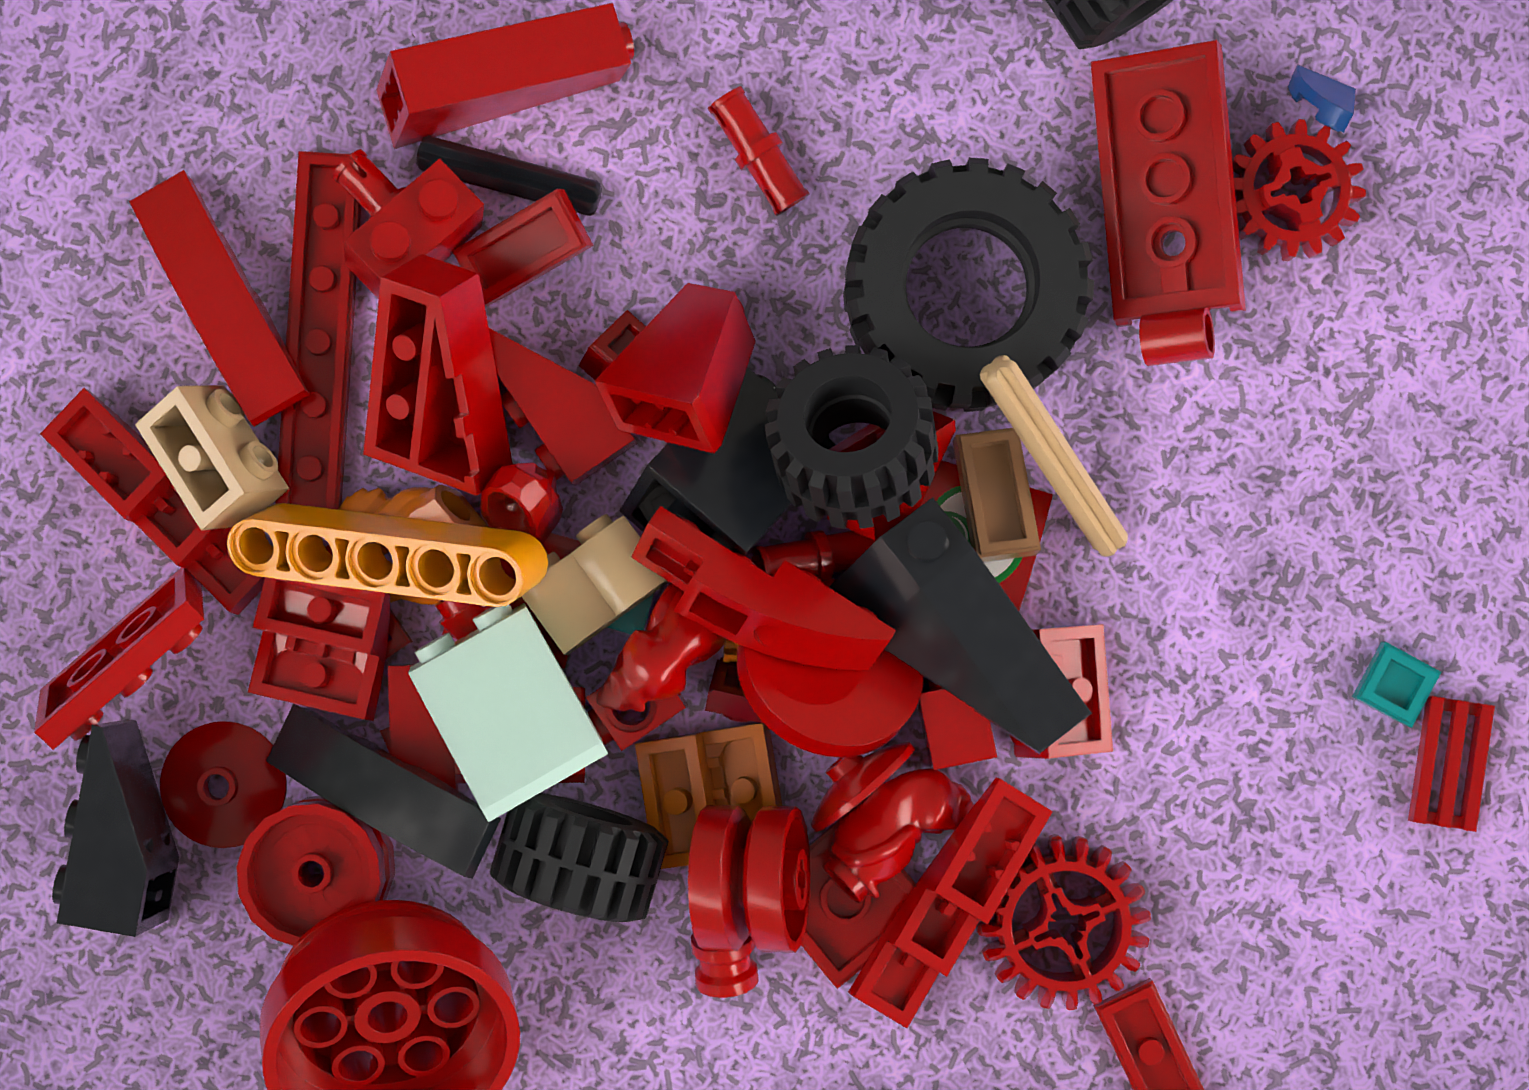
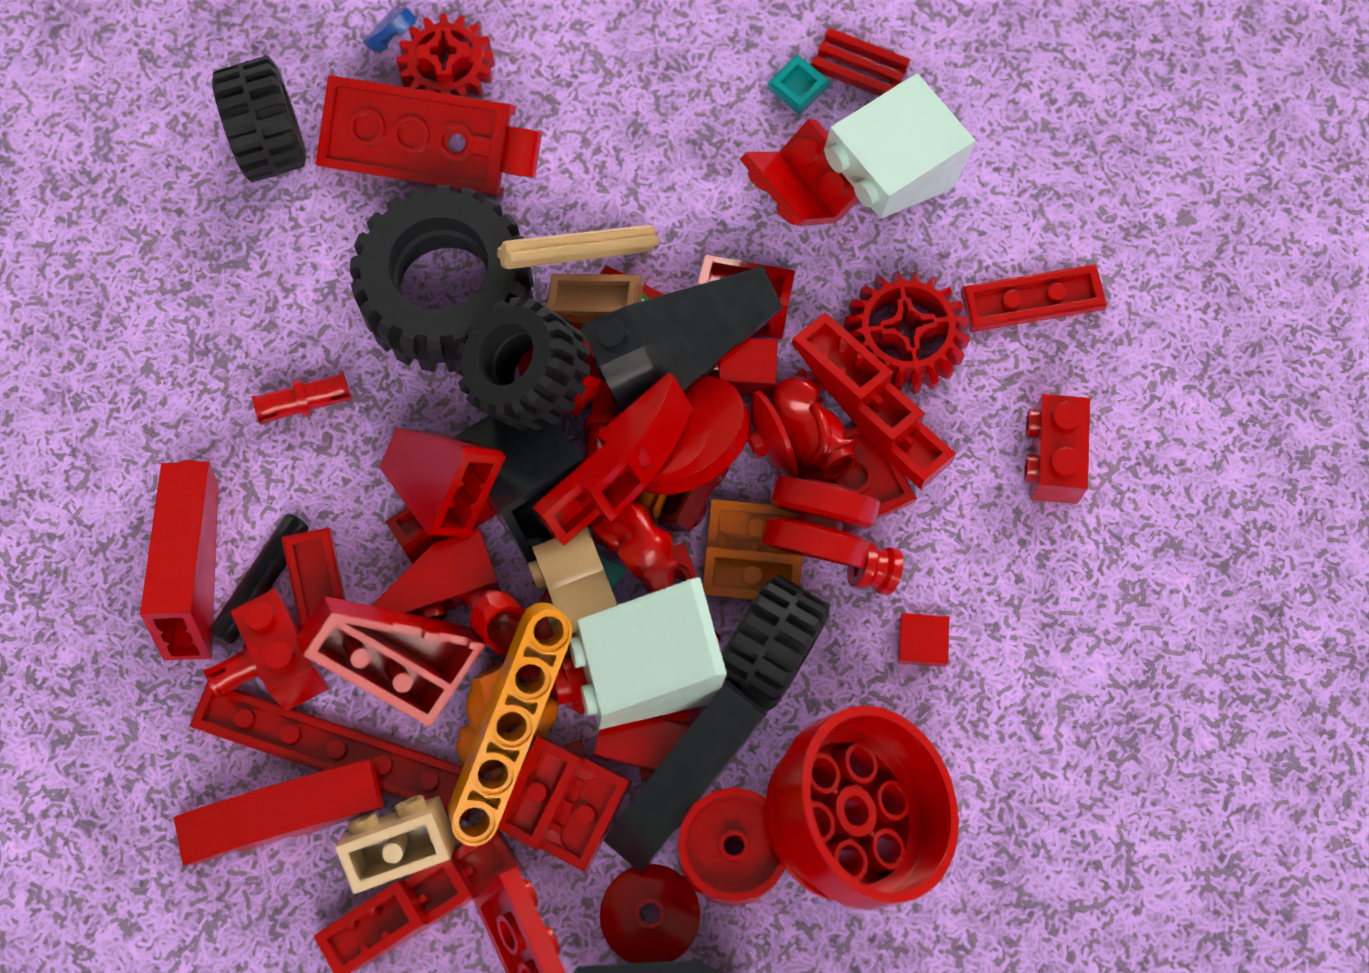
camera: 75 degrees left, 15 degrees down
none -> red bracket [740,119,859,226]
none -> light aqua slope [824,73,976,219]
none -> red tile [898,613,950,667]

